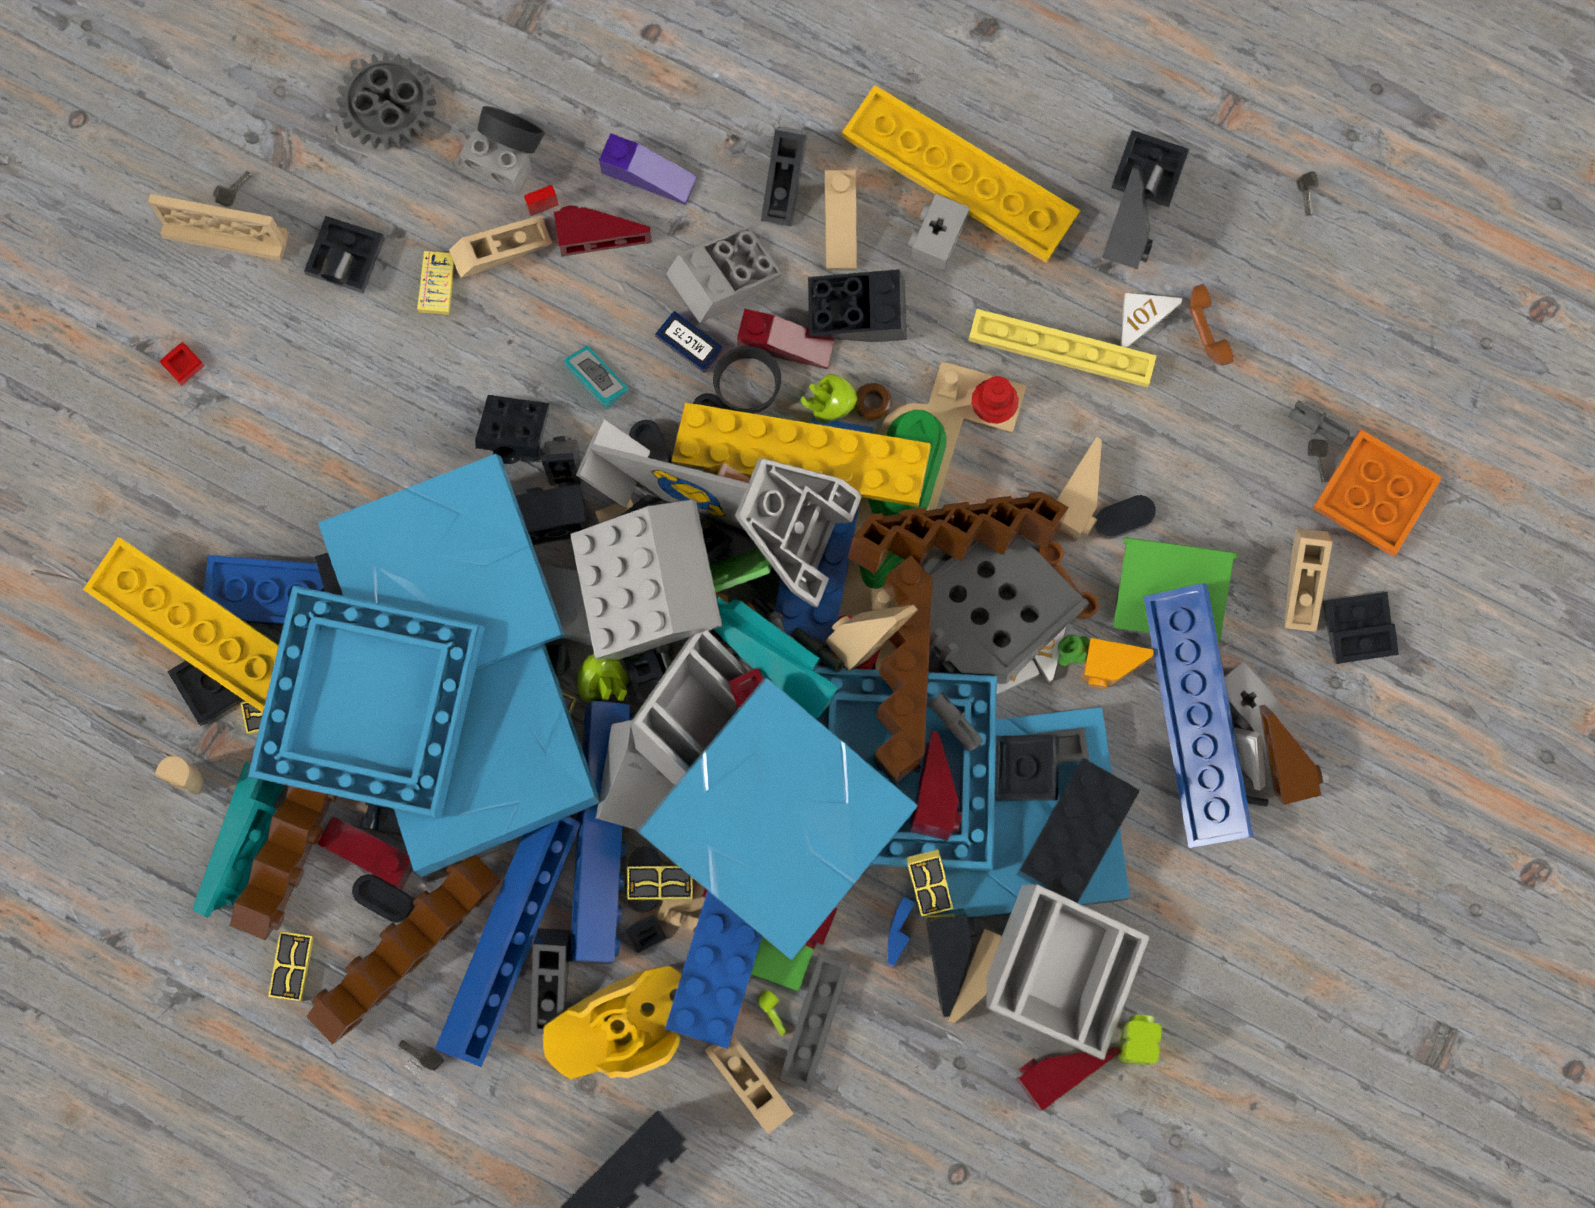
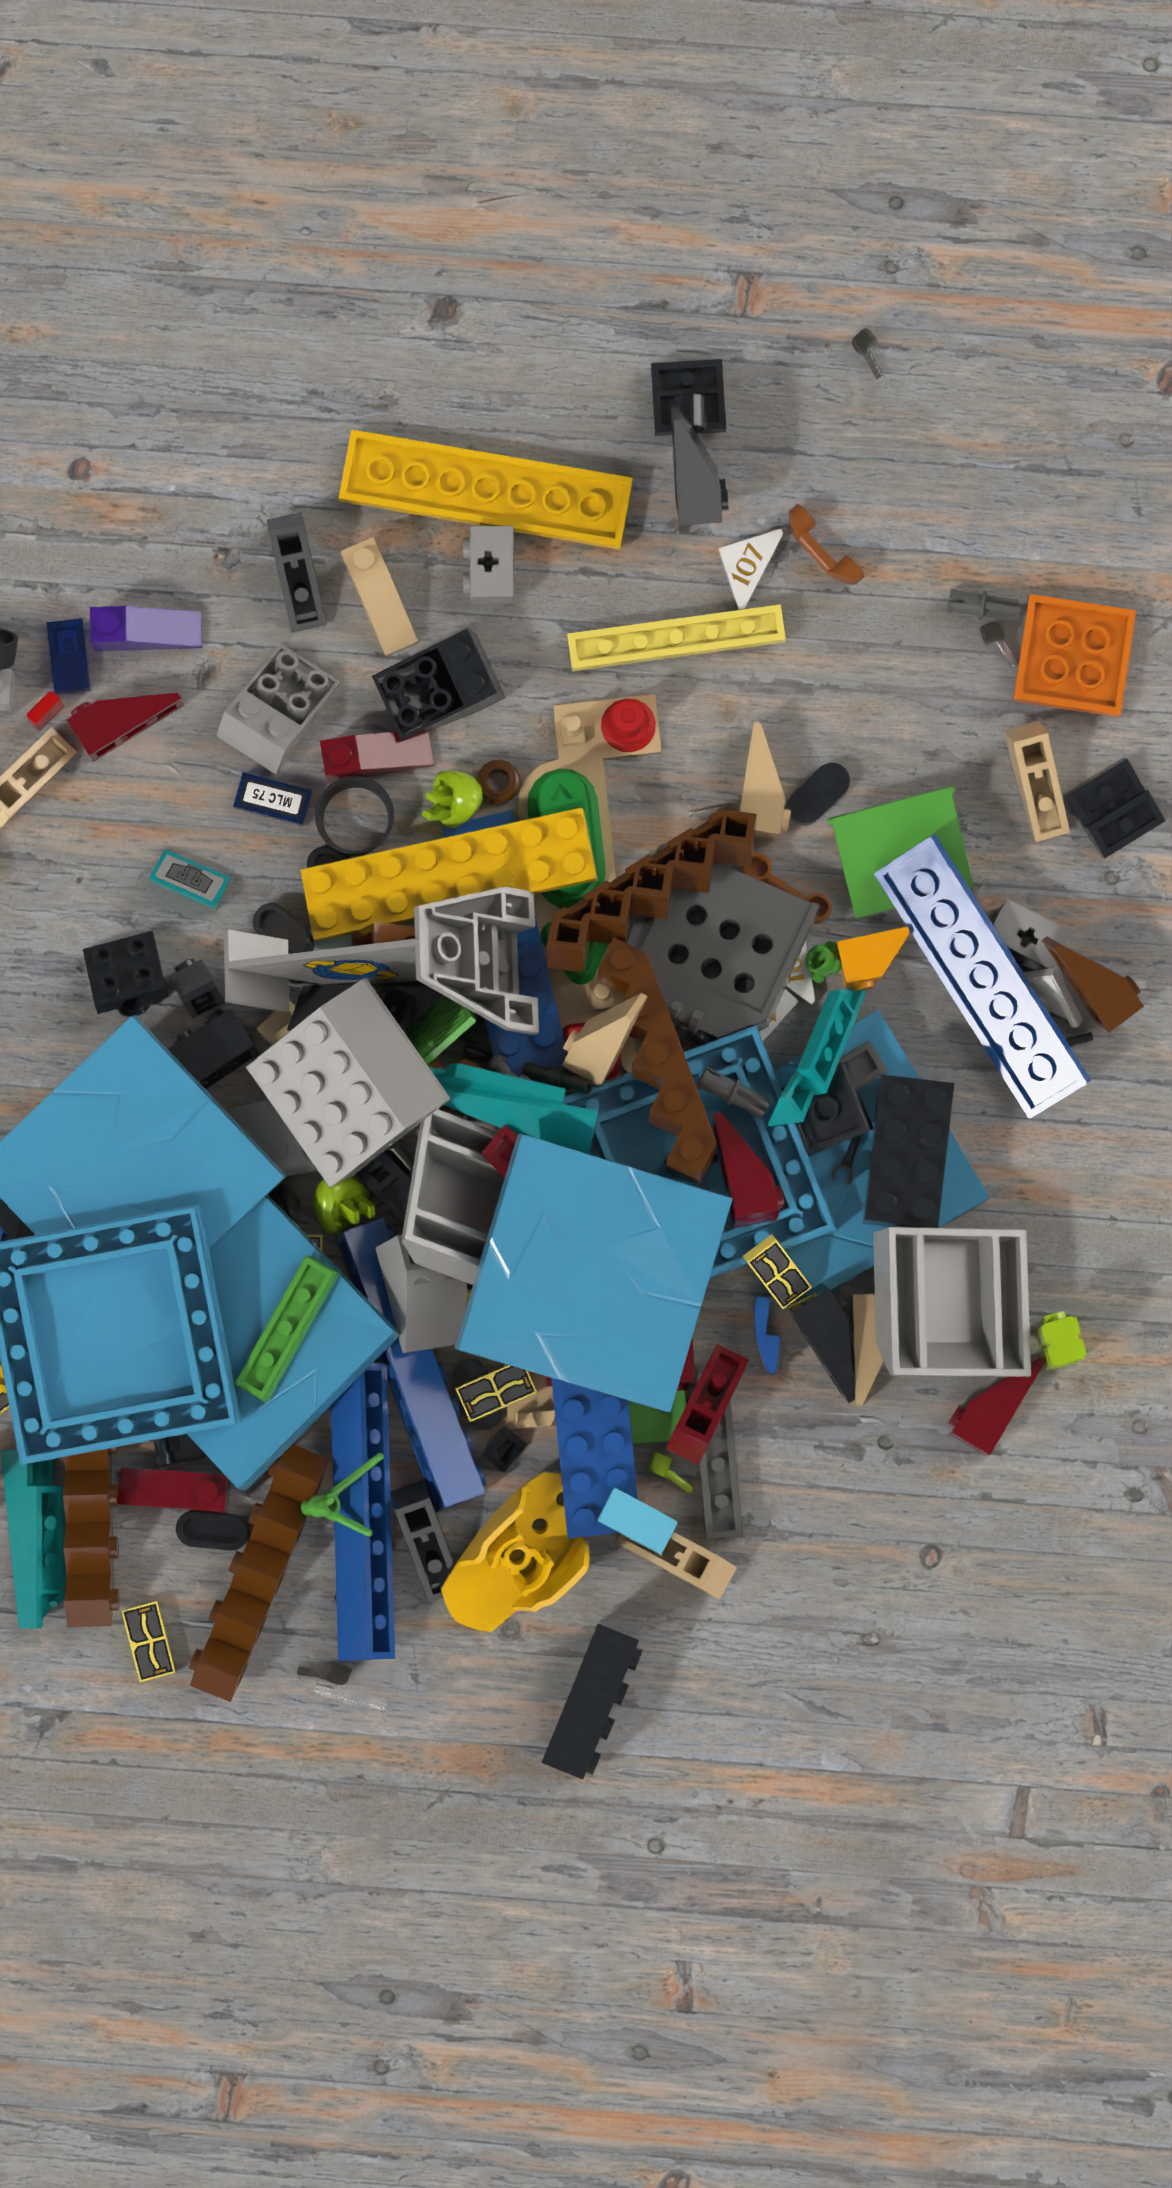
camera: 20 degrees left, 5 degrees up
none -> clear blue tile [47,618,91,695]
none -> bright green tile [234,1254,340,1403]
none -> bright green plant [301,1453,384,1537]
none -> medium azure slope [597,1488,678,1555]
none -> dark red slope [666,1344,749,1465]
none -> teal wedge [768,989,867,1126]
none -> black hand [832,1136,861,1186]

